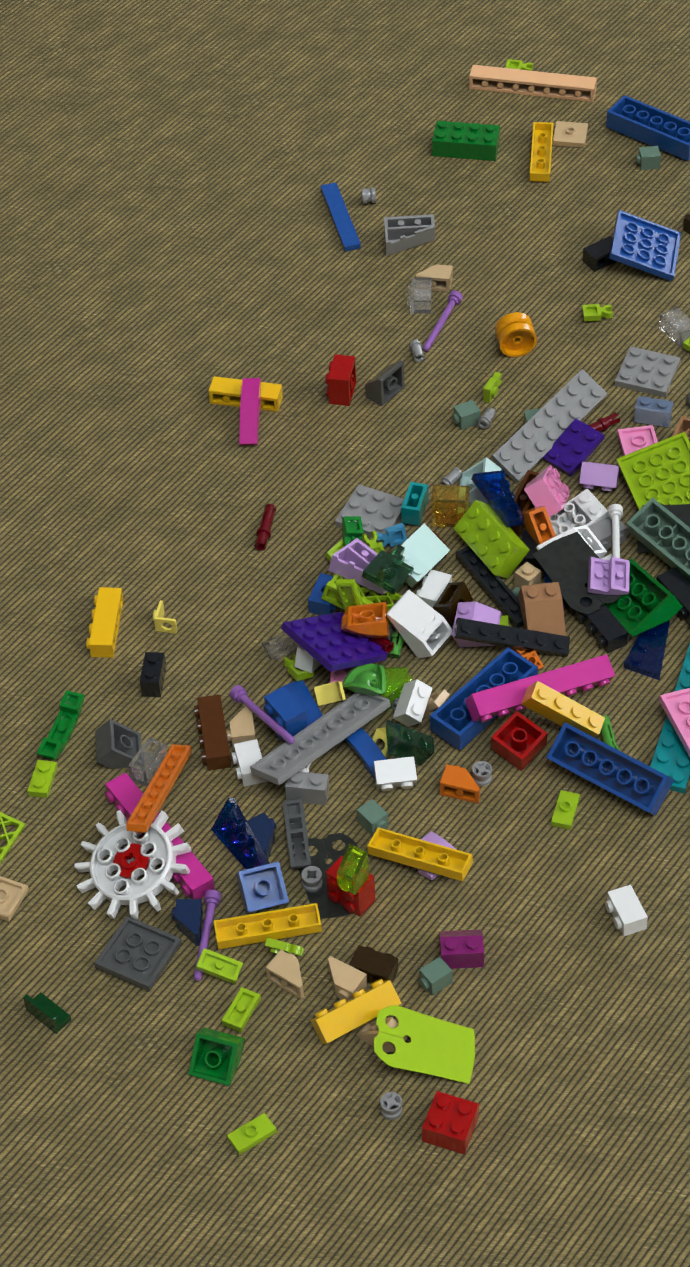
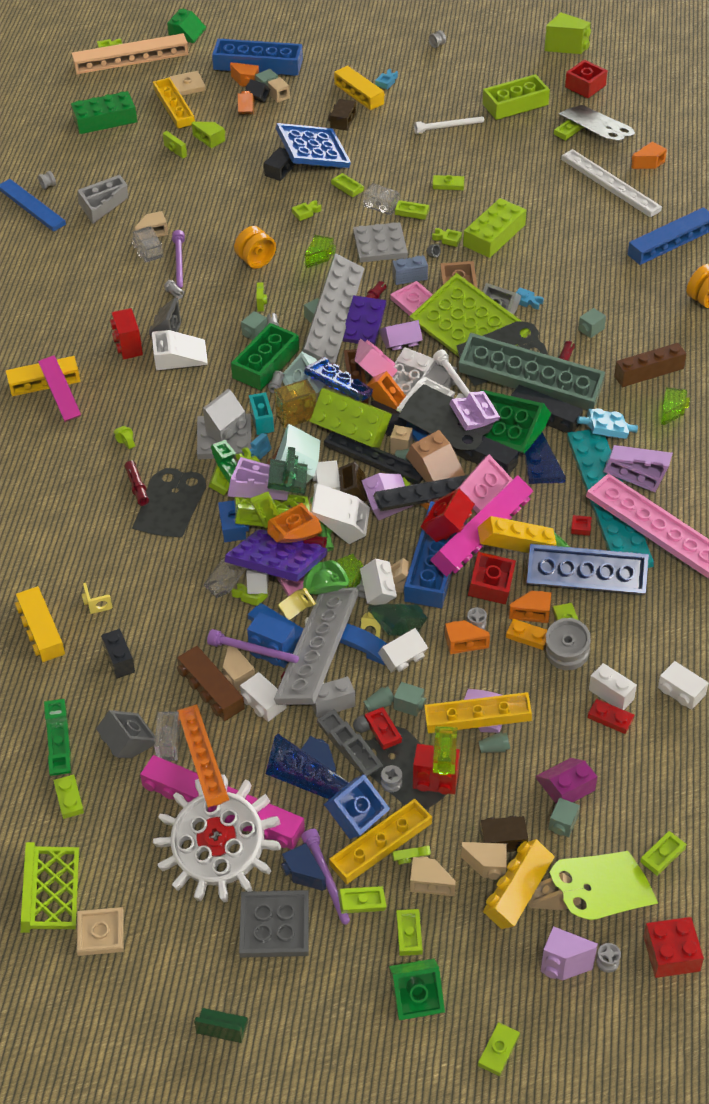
camera: 30 degrees left, 0 degrees up
none -> lime piece [114,426,136,449]
none -> pearl dark grey piece [132,468,207,537]
none -> white slope [152,330,208,370]
none -> lime plate [163,131,187,159]
none -> green slope [167,9,206,43]
none -> lime slope [192,122,225,148]
none -> slope [203,389,246,442]
none -> orange slope [230,62,259,87]
none -> green brick [231,323,299,390]
none -> orange slope [238,91,255,114]
none -> black brick [245,79,271,103]
none -> tan brick [268,77,290,103]
none -> clear neon green slope [305,235,336,268]
none -> lime plate [331,173,364,197]
none -> dark grey hinge [353,715,370,733]
none -> sand green cone [363,686,394,712]
none -> red plate [365,707,402,750]
none -> red brick [420,488,475,542]
none -> bright pink plate [456,454,513,514]
none -> sand green cone [479,732,510,753]
none -> light orange plate [506,619,547,650]
none -> orange slope [509,591,551,623]
none -> lavender slope [541,926,598,980]
none -> light grey wheel [546,618,591,670]
none -> red plate [571,515,592,536]
none -> red plate [587,699,635,734]
none -> white brick [589,663,637,710]
none -> lime plate [640,831,687,876]

